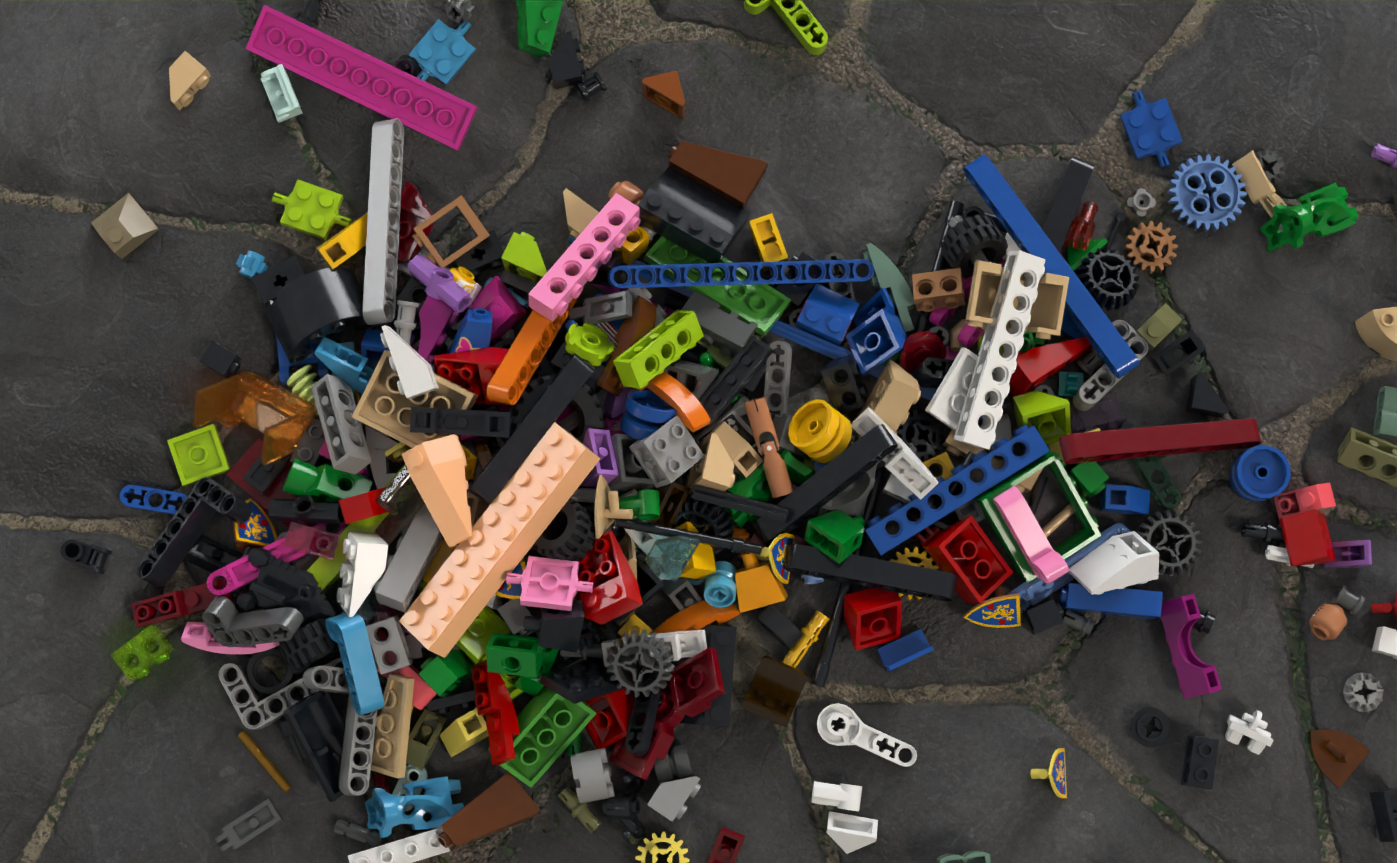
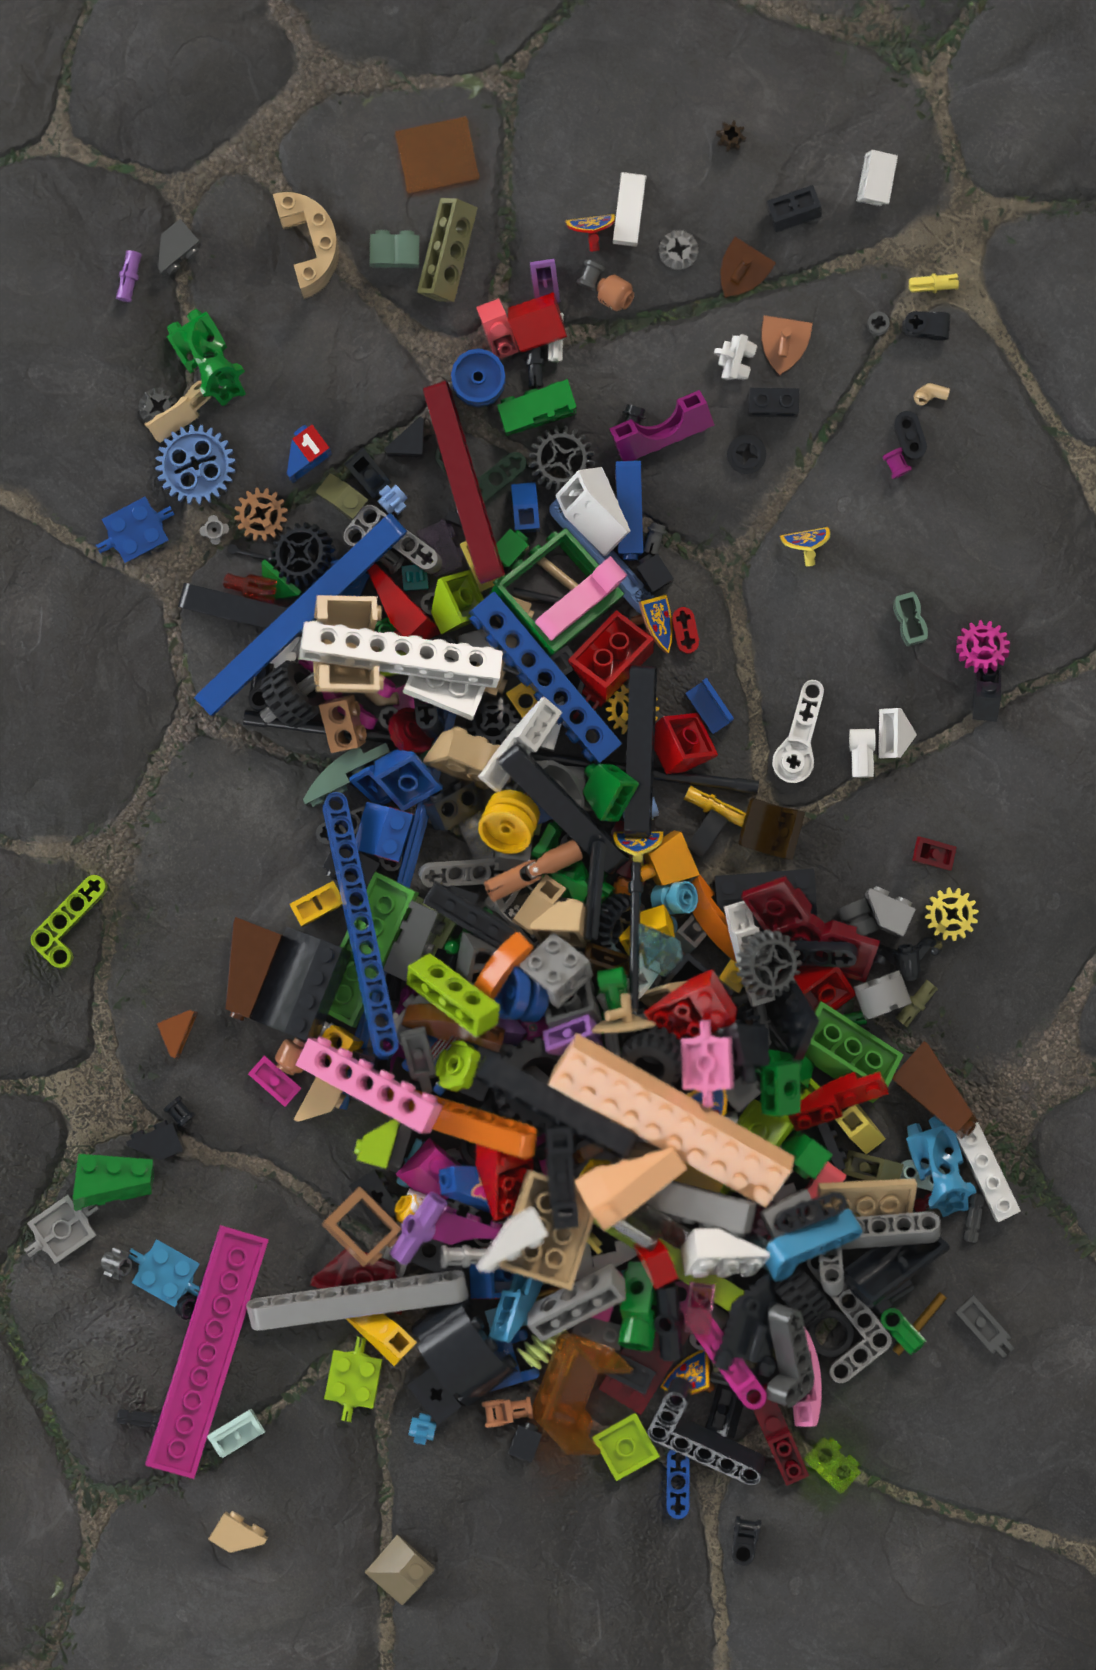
camera: 95 degrees left, 5 degrees up
none -> dark pink plate [248,1055,302,1107]
none -> slope [287,424,332,483]
none -> light blue gear [377,485,408,515]
none -> nougat connector [482,1396,533,1427]
none -> green wedge [497,379,577,437]
none -> red beam [672,607,699,654]
none -> nougat shield [762,315,812,375]
none -> black beam [775,1192,847,1232]
none -> green piece [881,1308,927,1356]

